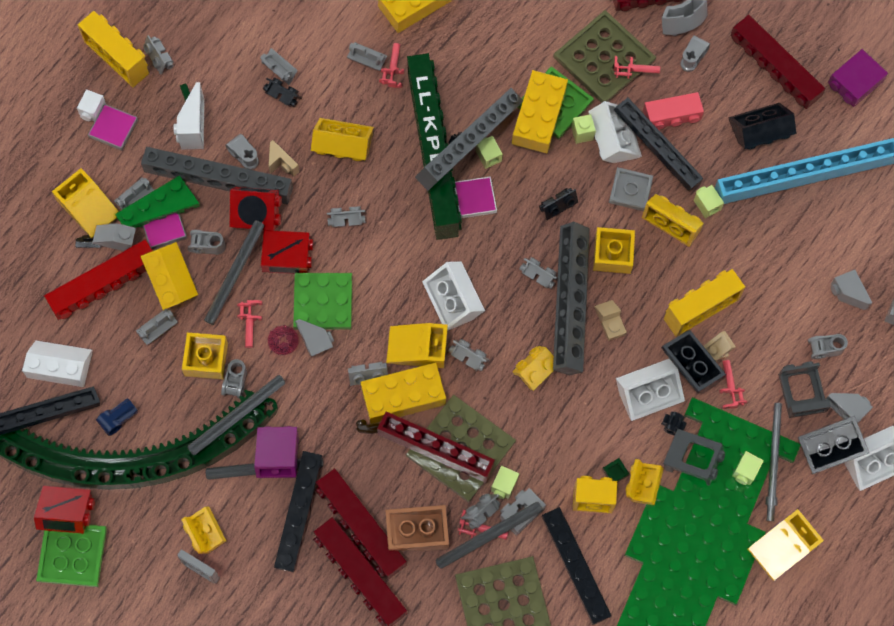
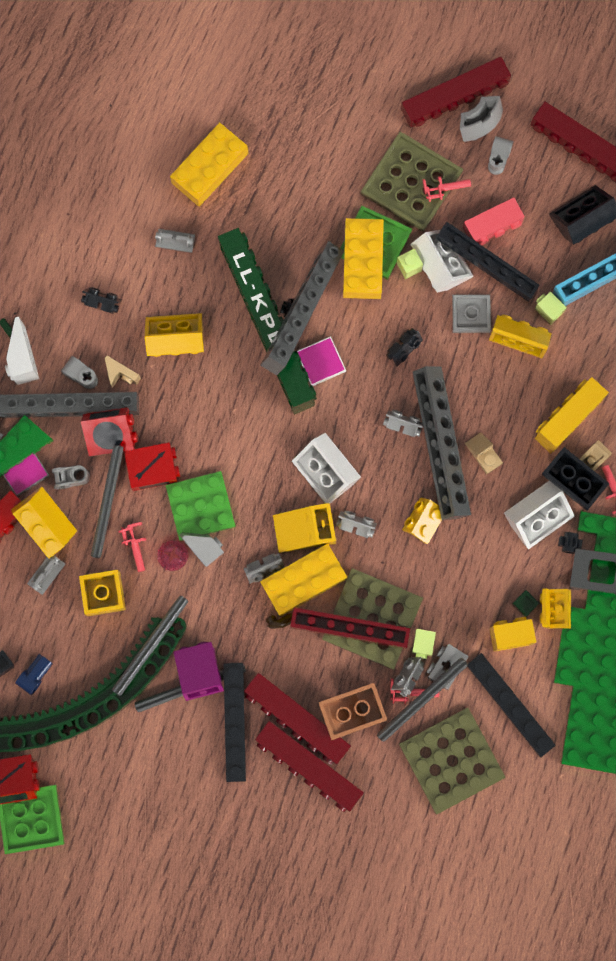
camera: 10 degrees left, 10 degrees up
light grey tile [177,549,220,584] -> none
yellow bracket [181,507,226,554] -> none
light grey piece [221,359,247,399] -> none
light grey hinge [260,48,298,85] -> none
light grey hinge [327,206,366,227] -> none
coral piece [379,43,405,88] -> none
yellowish green brick [475,136,503,169] -> none
yellow brick [593,227,635,274] -> none

